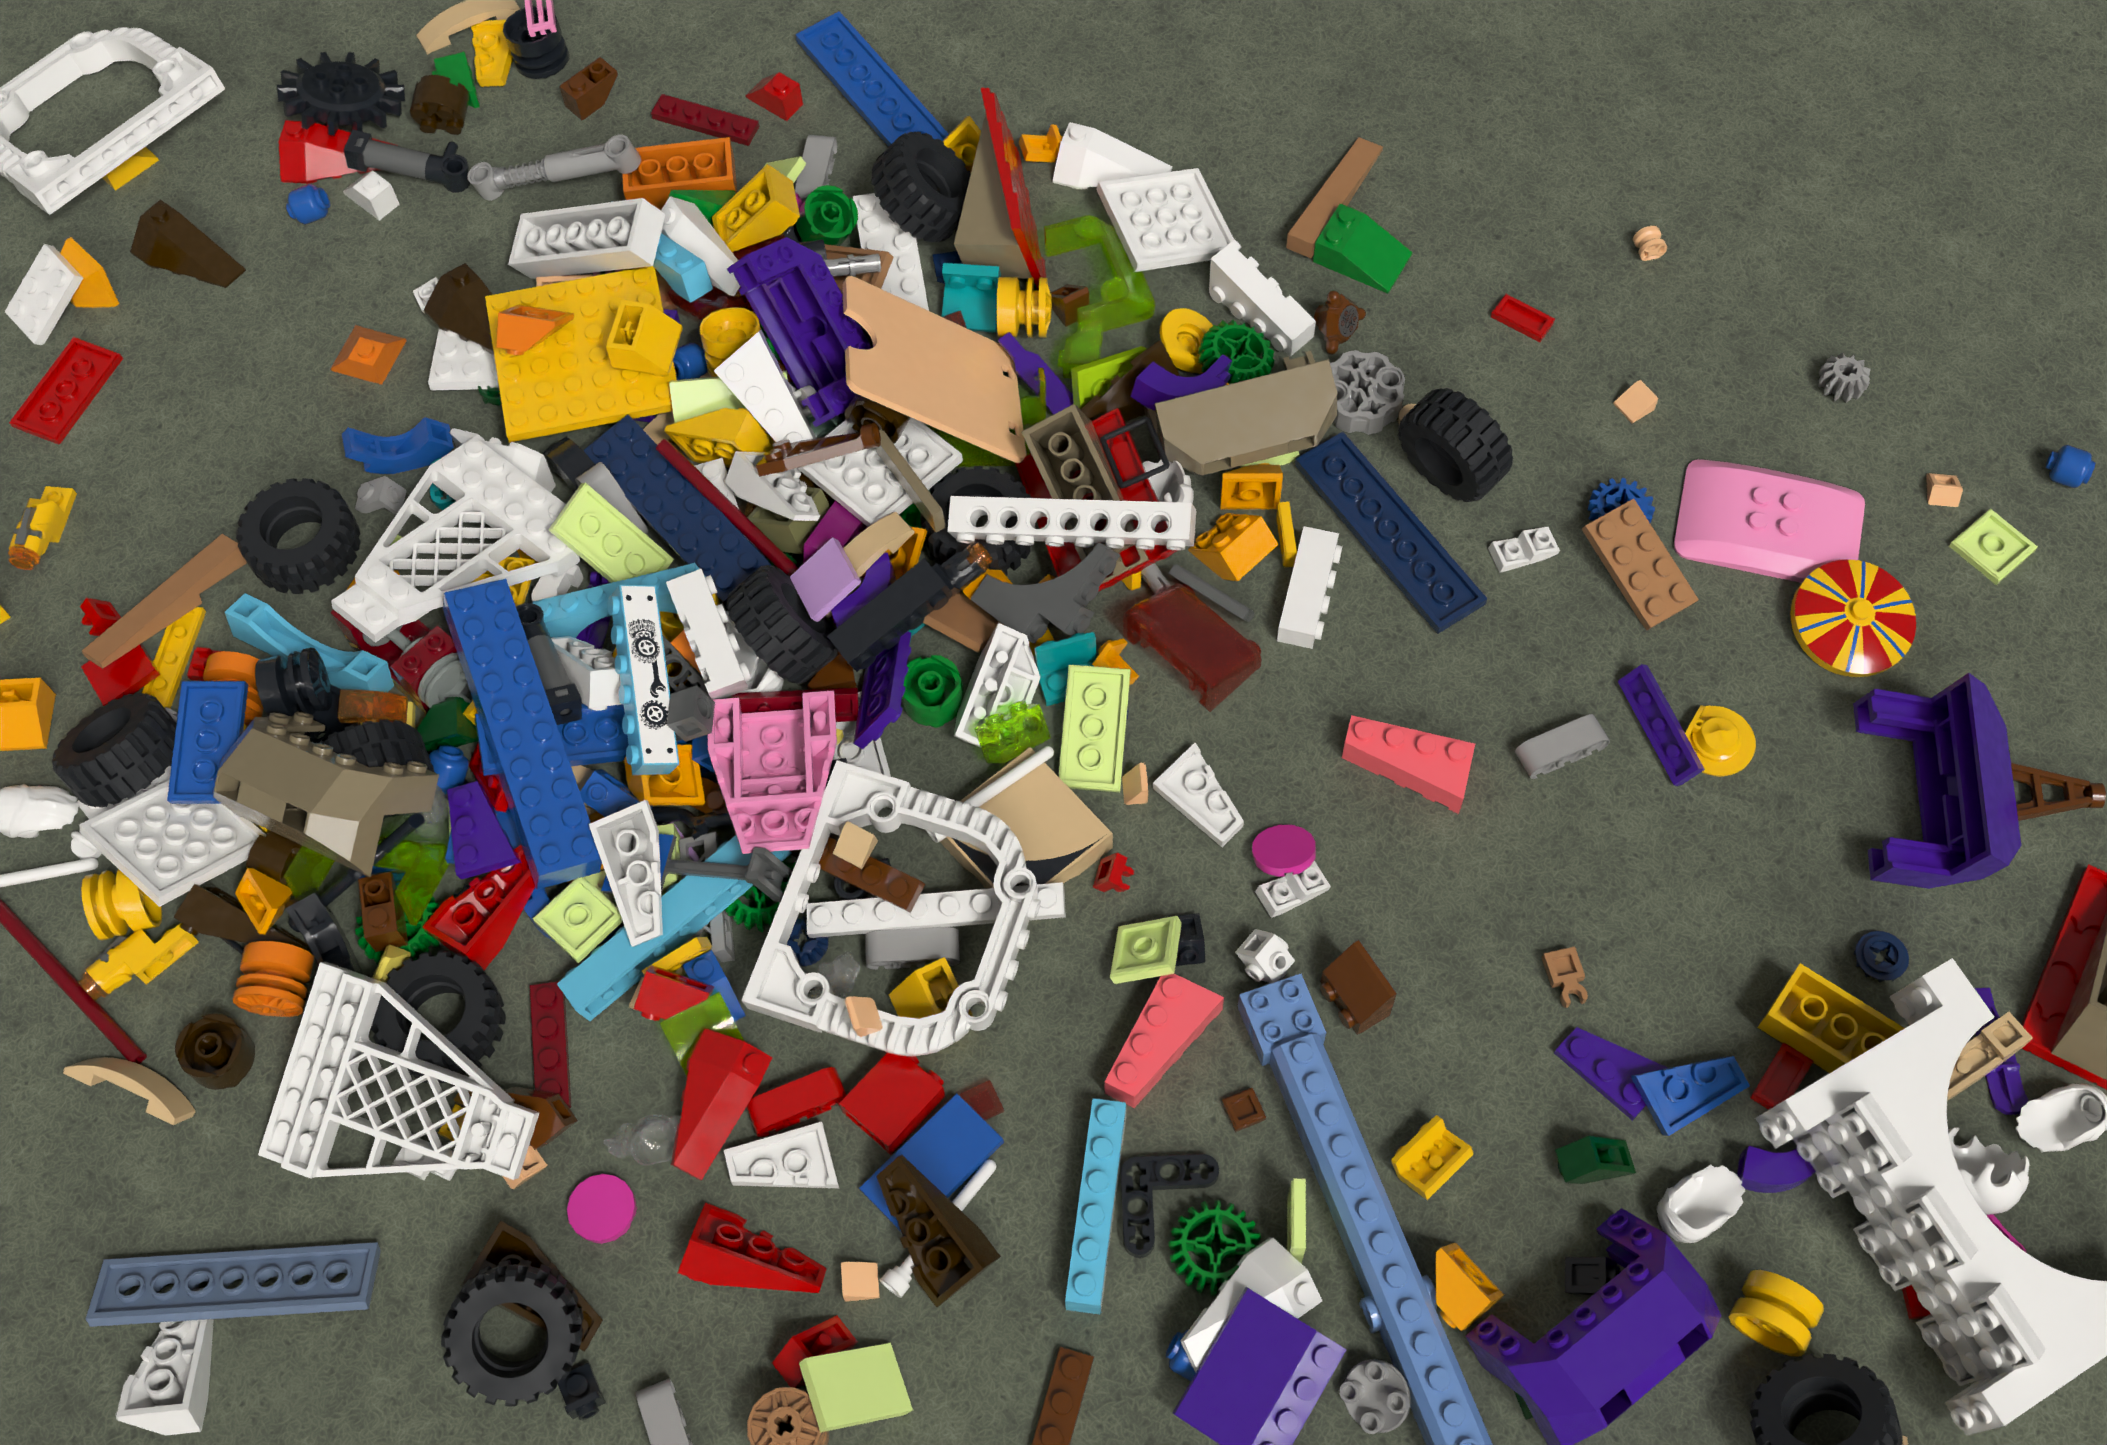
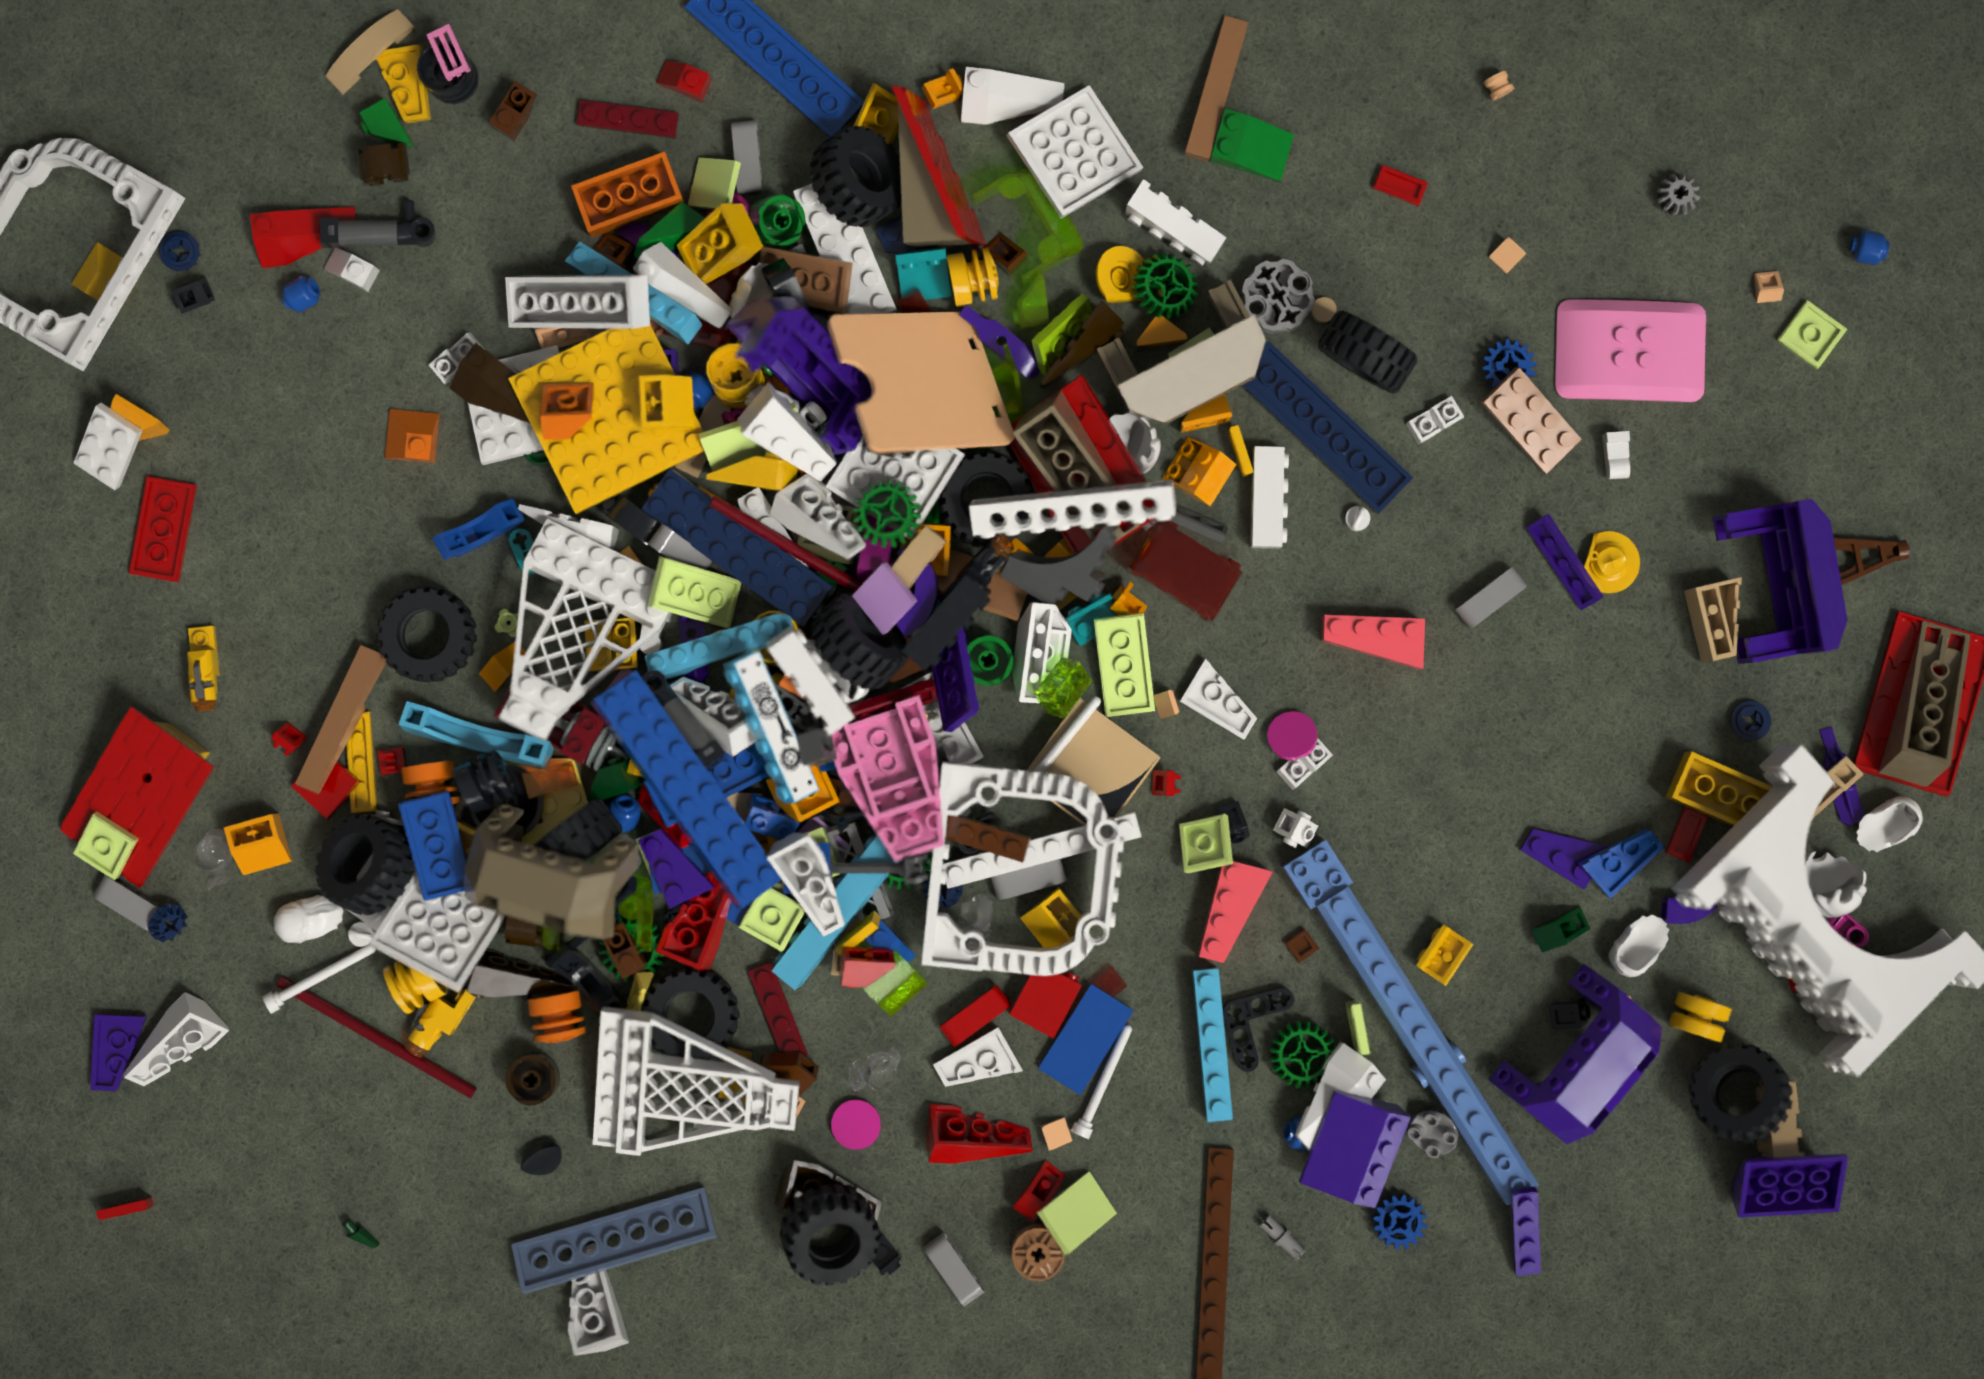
camera: 15 degrees left, 25 degrees up
tan slope [63,1057,196,1125] -> none
dark brown wedge [130,199,246,288] -> none
light orange slope [235,868,294,934] -> none
black gear [276,52,405,136] -> none
light grey bracket [355,476,406,515] -> none
light grey piece [467,135,641,201] -> none
red wedge [671,1028,773,1180] -> none
reddish brown plate [756,423,881,477] -> none
light grey pin [824,254,881,277] -> none
tan slope [833,821,878,869] -> none
light nougat slope [845,996,883,1037] -> none
dark tan tile [876,429,945,533] -> none
dark brown wedge [876,1155,1001,1308] -> none
black piece [1100,417,1170,488] -> none
dark purple arch [1131,355,1232,411] -> none
reddish brown rock [1314,291,1366,355] -> none
reddish brown slope [1320,940,1397,1035] -> none
light orange slope [1436,1242,1504,1331] -> none
medium nougat plate [1541,946,1588,1008] -> none
dish [1790,559,1916,677] -> none
none -> dark blue gear [160,232,201,272]
none -> black brick [171,276,215,314]
none -> black piece [521,1138,562,1175]
none -> green gear [853,479,921,548]
none -> white tile [1345,506,1370,531]
none -> white leg [1602,431,1630,479]
none -> tan wedge [1684,577,1742,663]

